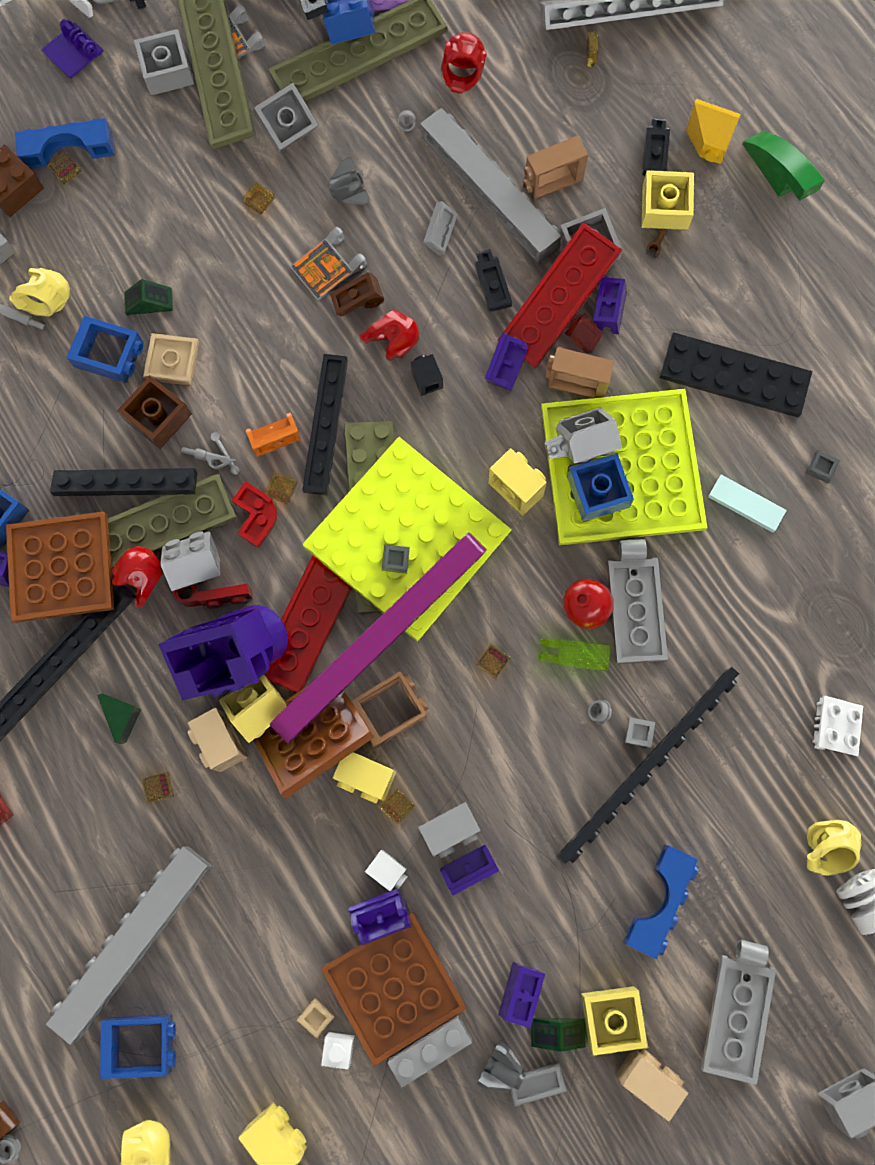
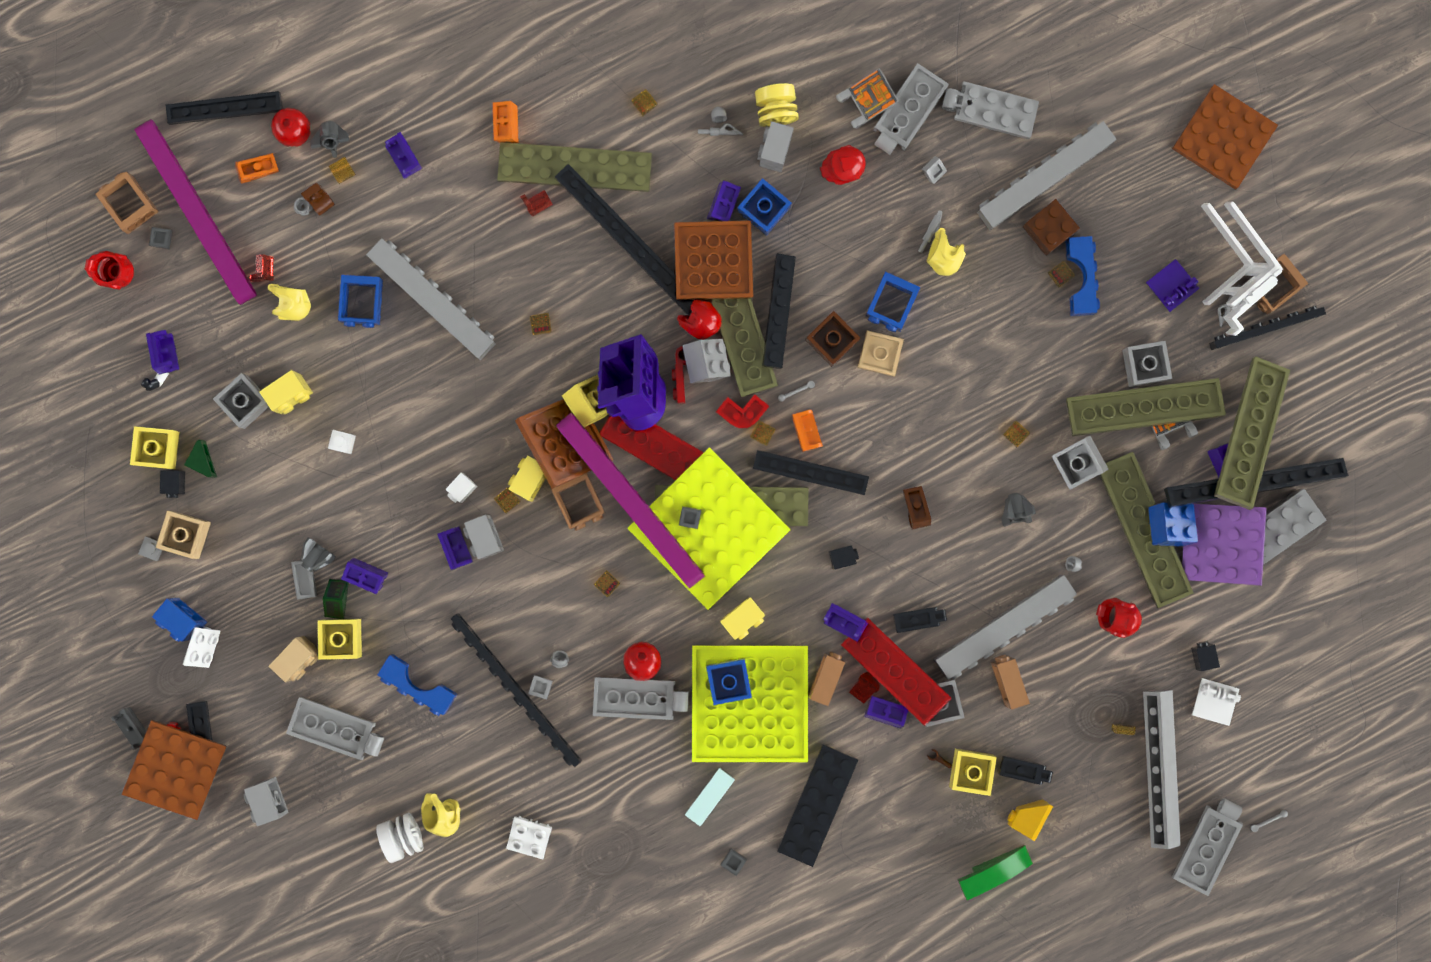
camera: 90 degrees right, 10 degrees up
dark green slope [97,693,141,744] -> none
dark green slope [125,279,173,315] -> none
light grey hand [181,447,236,470] -> none
tan brick [188,708,248,772] -> none
flag [290,227,367,302] -> none
tan tile [297,998,335,1039] -> none
dark orange plate [321,912,467,1066] -> none
dark purple hinge [348,889,411,945] -> none
red helmet [360,310,420,361] -> none
light grey brick [388,1014,472,1088] -> none
light grey plate [423,201,458,255] -> none
clear neon green hinge [538,638,611,672] -> none
light grey hinge [544,407,622,464] -> none

